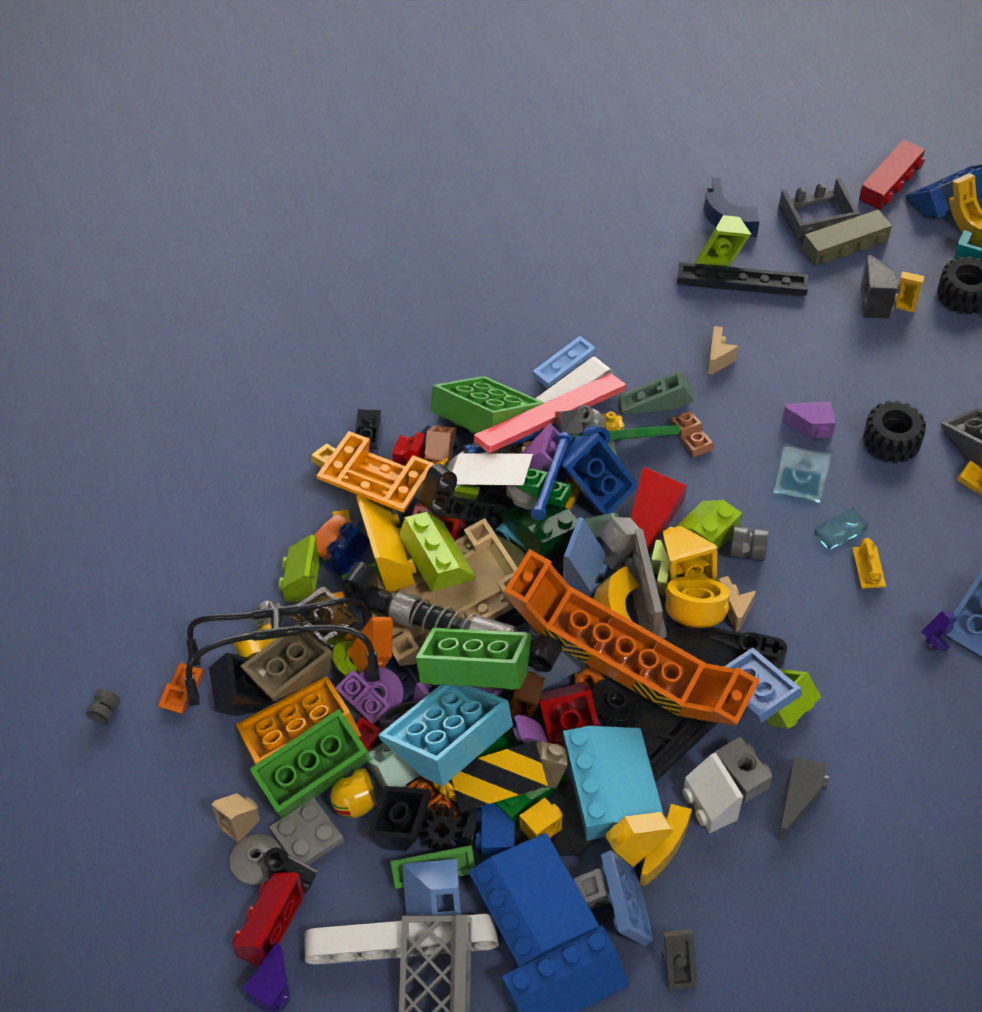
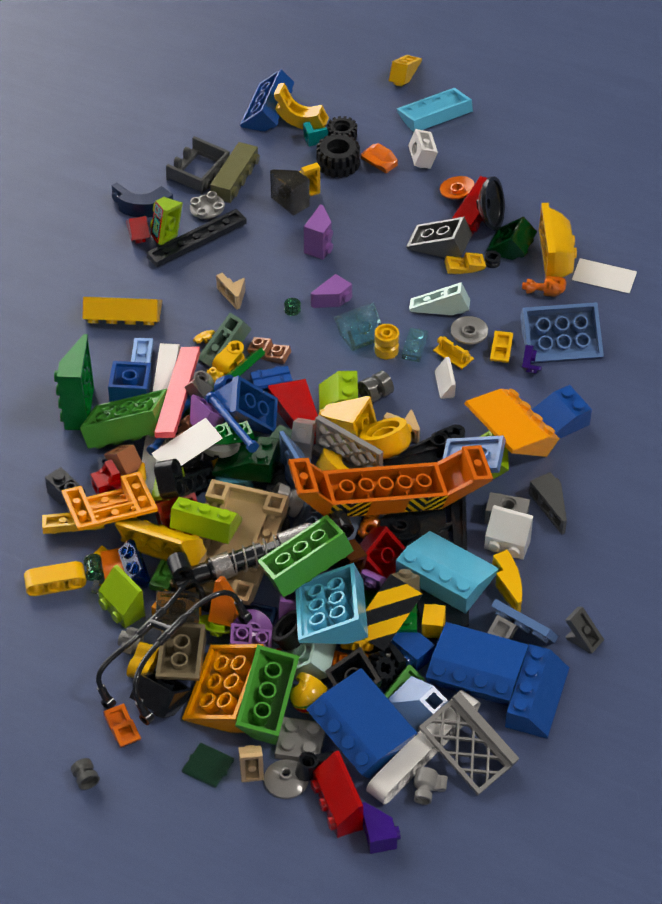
camera: 45 degrees left, 5 degrees down
yellow slope [605,812,674,867] -> none
brick [859,139,925,210] -> none
black tyre [863,401,926,463] -> none
none -> yellow beam [24,561,86,596]
none -> green slope [54,334,94,430]
none -> yellow slope [83,297,162,325]
none -> clear green bush [83,554,104,581]
none -> blue slope [108,361,151,402]
none -> red slope [126,216,150,244]
none -> clear green piece [182,743,234,788]
none -> light grey dish [190,191,225,219]
none -> yellow plant [193,330,215,344]
none -> yellow piece [212,340,245,375]
none -> blue brick [250,366,293,392]
none -> clear green bush [284,298,301,316]
none -> medium lavender slope [304,205,333,260]
none -> blue slope [306,668,418,779]
none -> yellow wheel [374,324,399,360]
none -> light aqua slope [409,282,470,315]
none -> light grey piece [414,767,448,805]
none -> white slope [435,357,456,399]
none -> light grey dish [451,316,488,345]
none -> light orange slope [464,388,560,457]
none -> yellow slope [490,331,513,363]
none -> blue slope [532,385,592,438]

